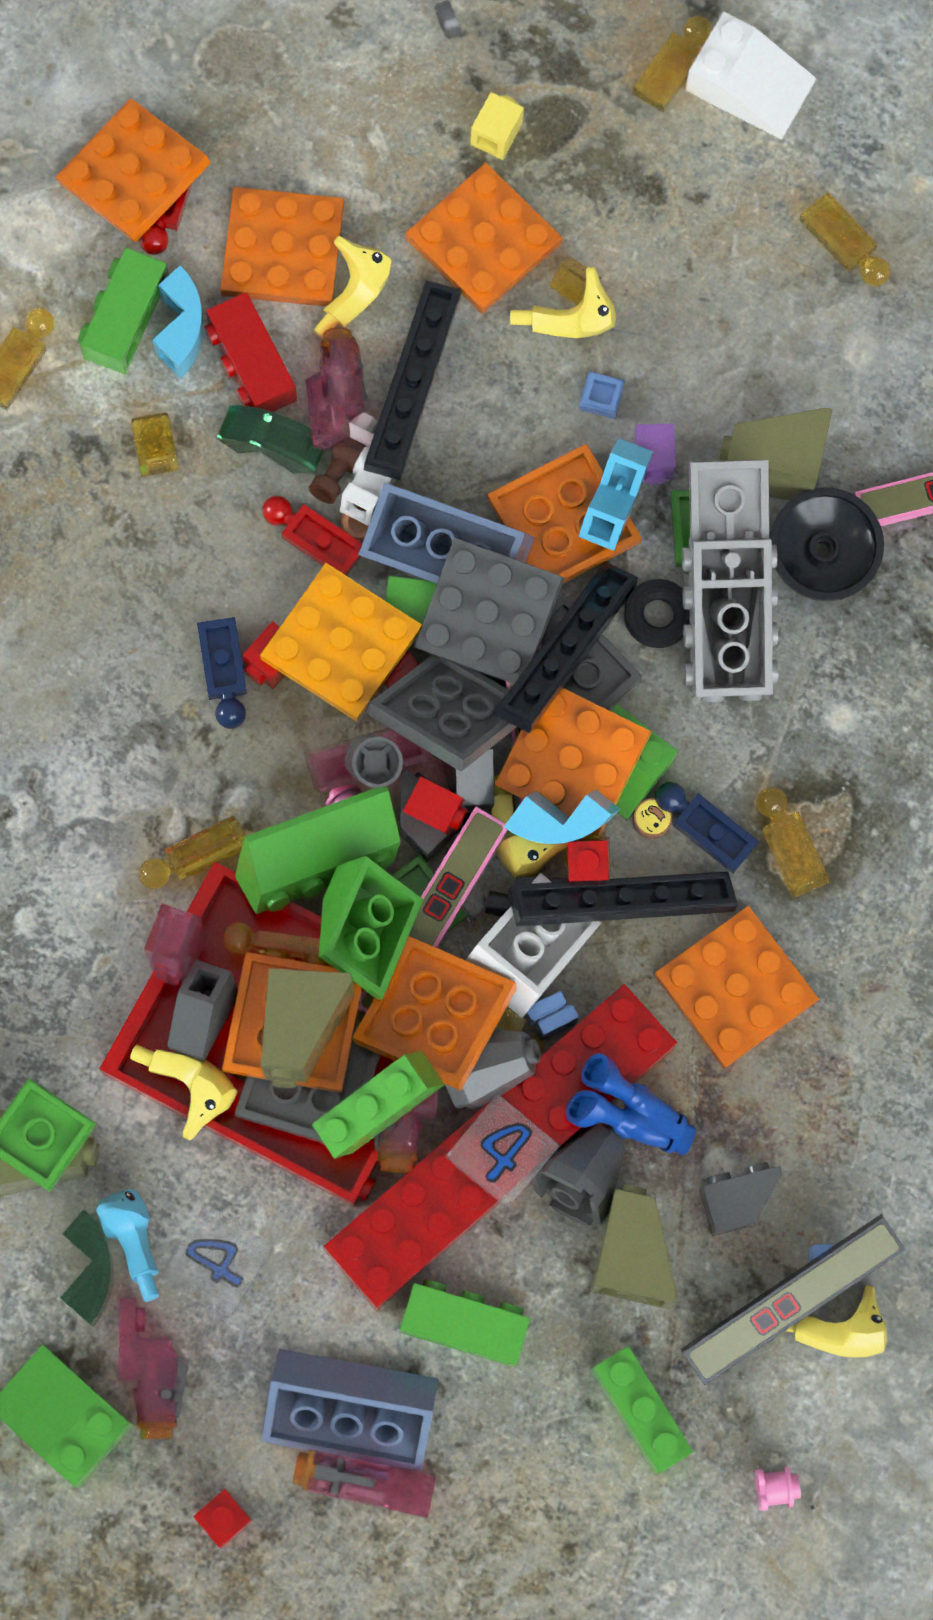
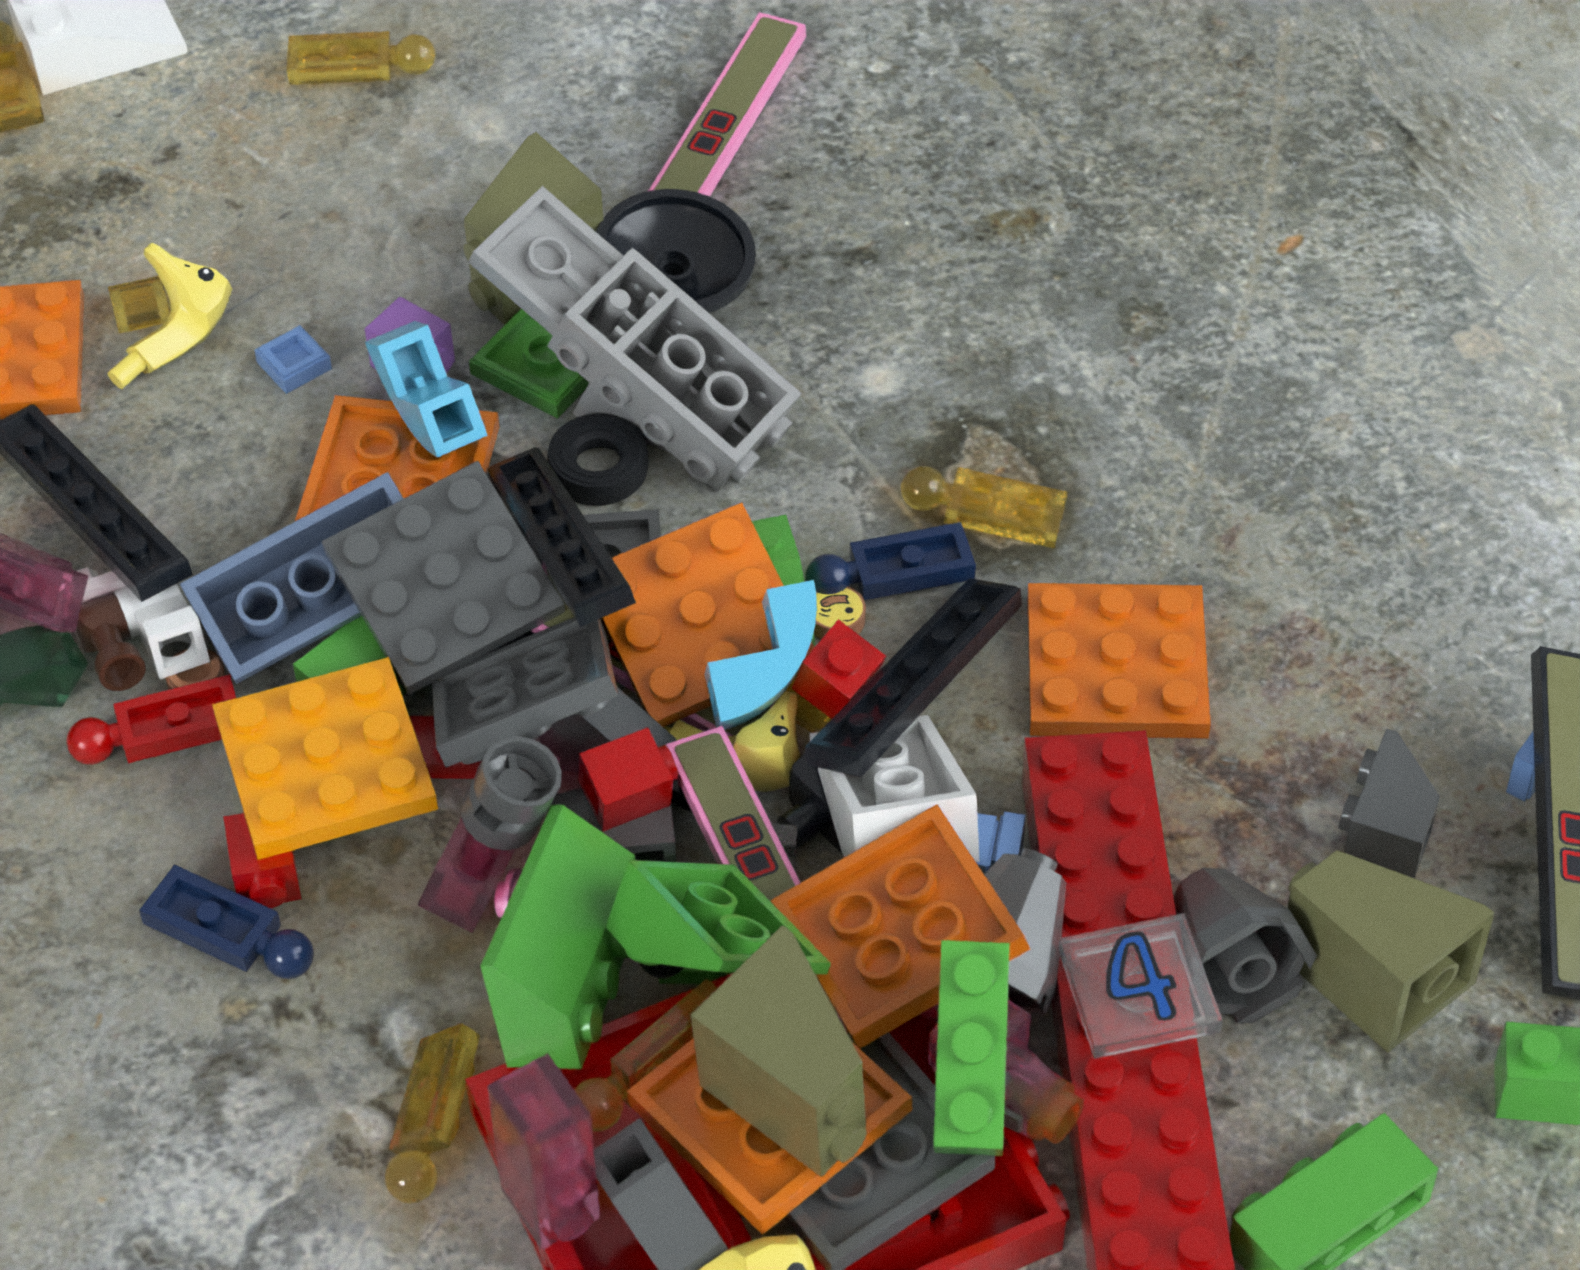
camera: 45 degrees left, 25 degrees down
blue piece [566,1053,696,1155] -> none

